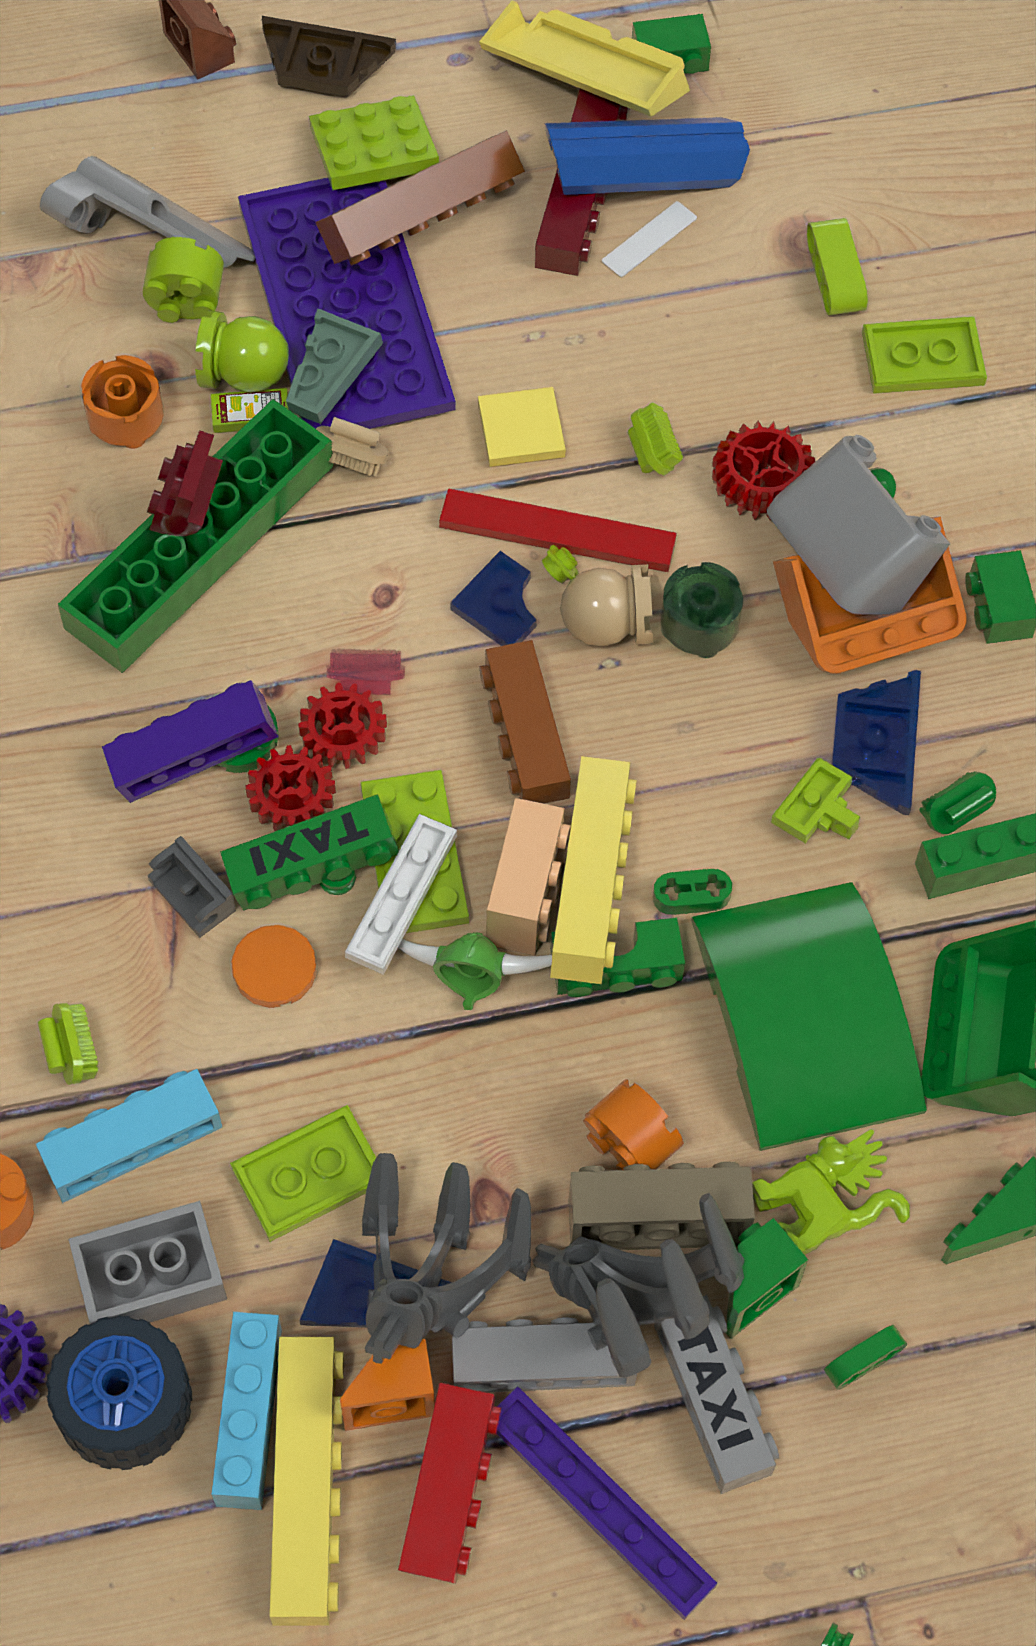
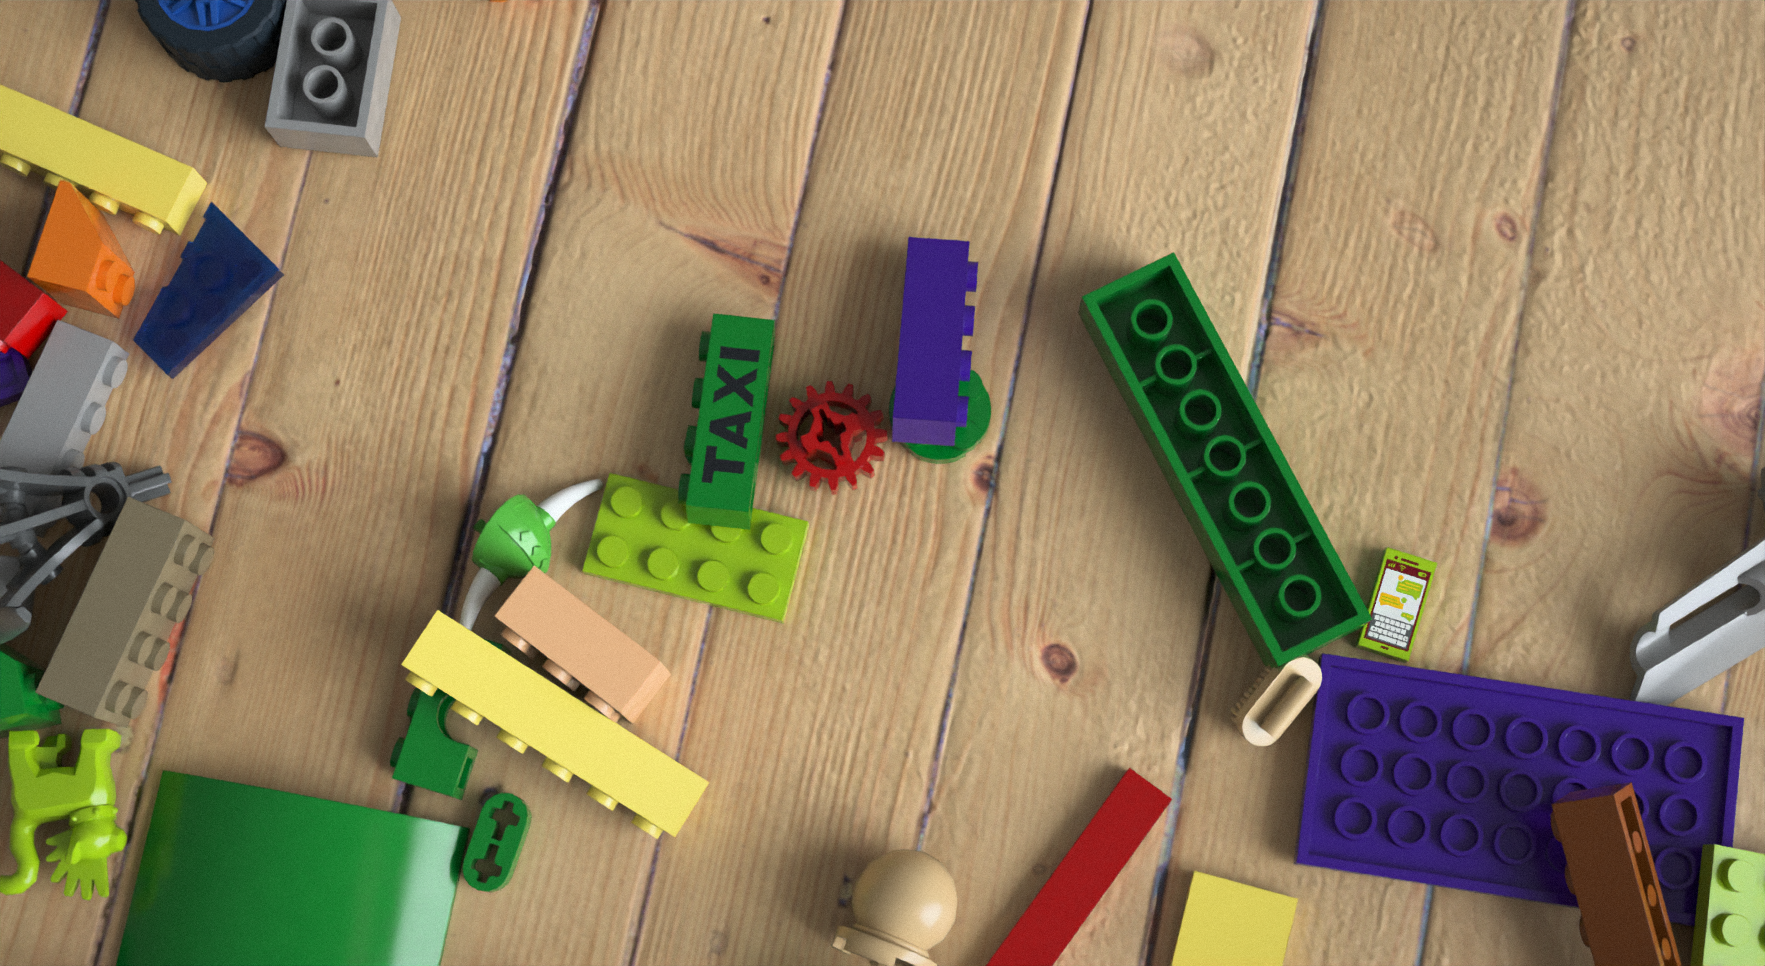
camera: 120 degrees right, 15 degrees up
medium azure brick [36,1069,222,1203] -> none
lime piece [38,1003,98,1085] -> none
orange brick [81,355,164,449] -> none
lime brick [142,237,224,323] -> none
dark red brick [147,430,223,536] -> none
dark grey hinge [147,836,236,938] -> none
lime tile [195,310,288,393] -> none
medium azure brick [211,1312,282,1510] -> none
lime tile [230,1105,376,1242] -> none
orange tile [232,925,317,1008] -> none
sand green wing [286,309,383,424] -> none
red gear [298,682,387,769] -> none
clear pink piece [326,648,405,695] -> none
white tile [345,814,457,975] -> none
dark grey piece [362,1153,531,1364] -> none
clear blue tile [450,551,537,646] -> none
dark orange brick [479,640,571,804] -> none
lime plate [542,545,579,584] -> none
orange brick [583,1079,684,1170] -> none

